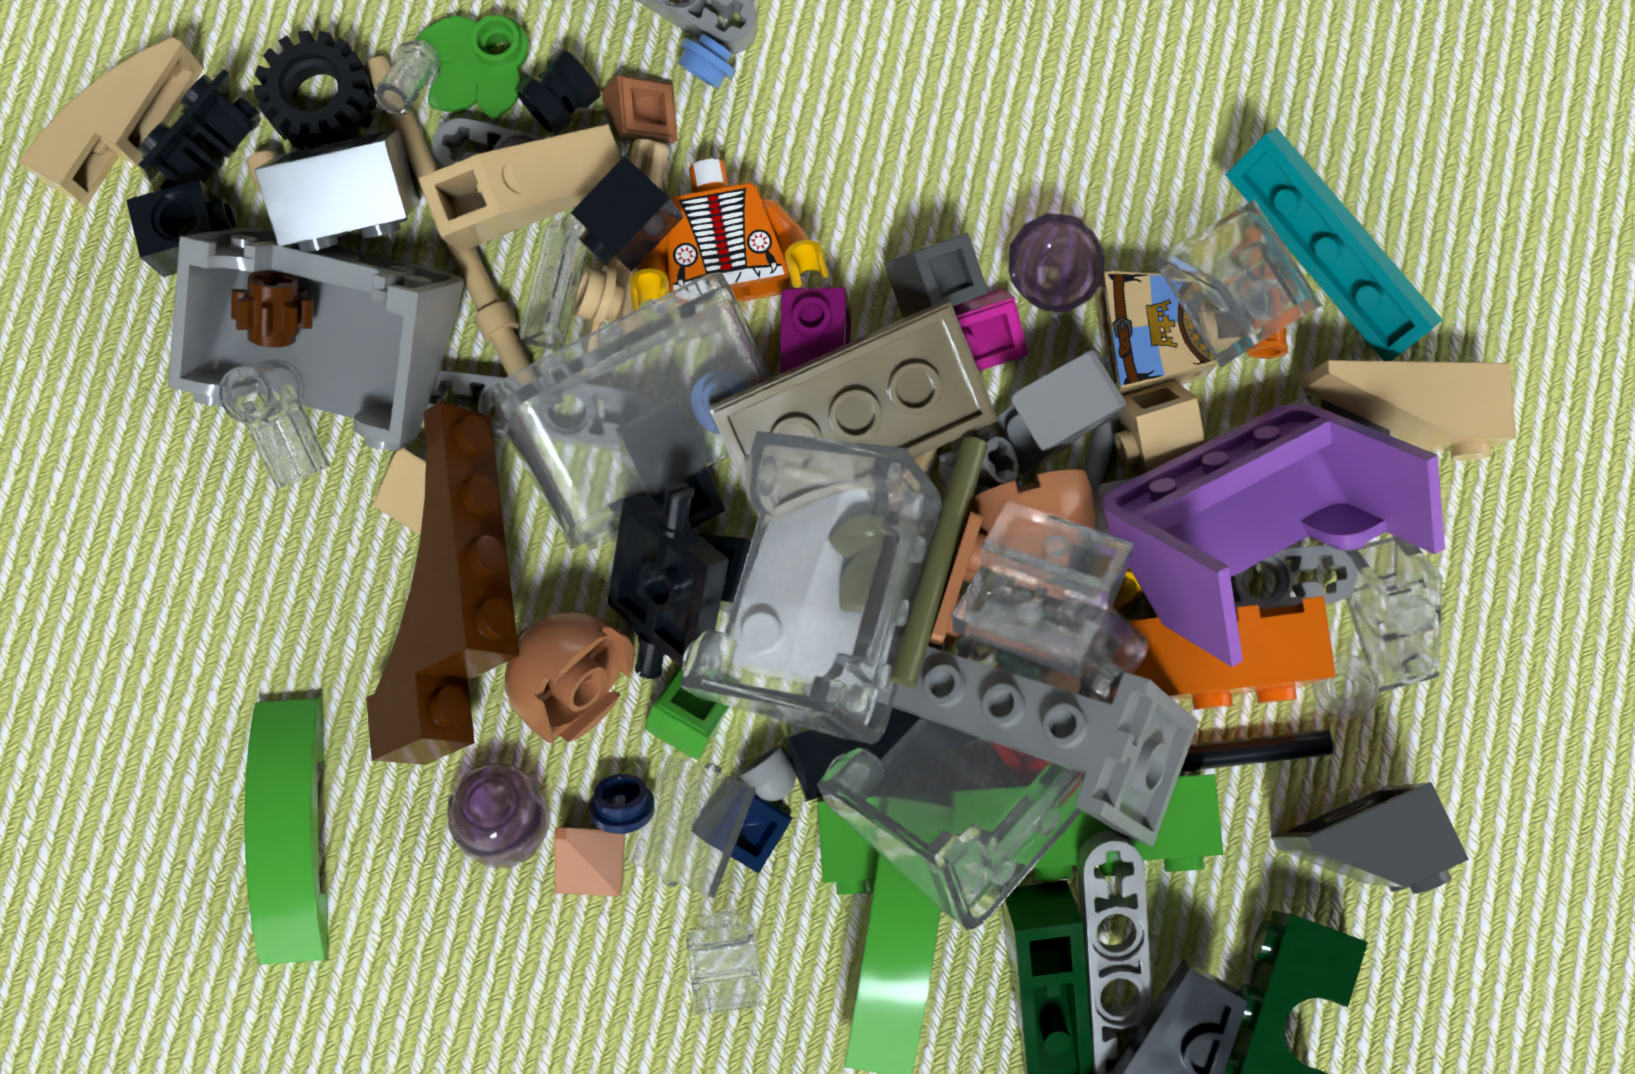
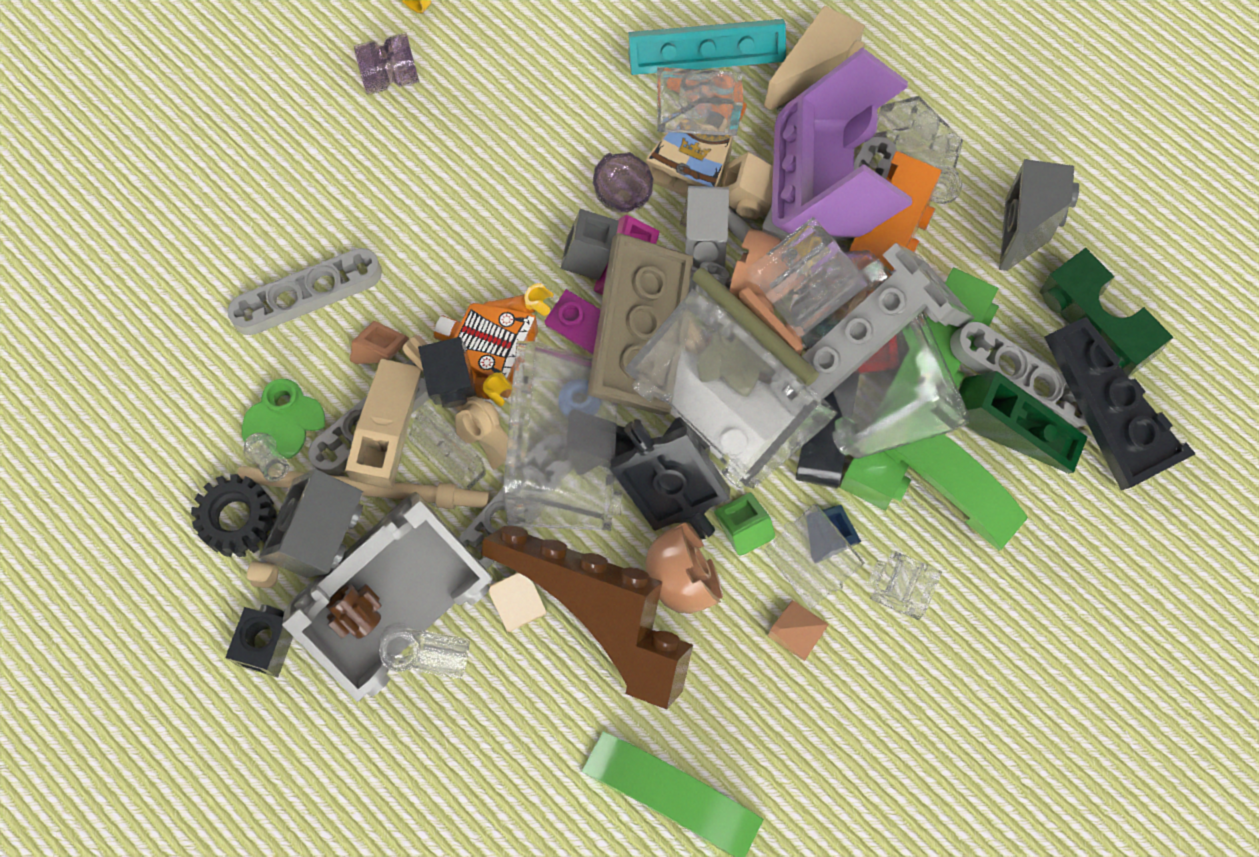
camera: 55 degrees left, 10 degrees down
tan slope [18,37,204,207] -> none
black hinge [138,69,260,190] -> none
clear purple hair [447,763,549,868] -> none
black wheel [515,48,601,136] -> none
dark blue plate [589,774,655,834] -> none
medium blue plate [677,34,736,89] -> none
light grey hinge [739,745,796,801] -> none
black bar [1181,729,1333,772] -> none

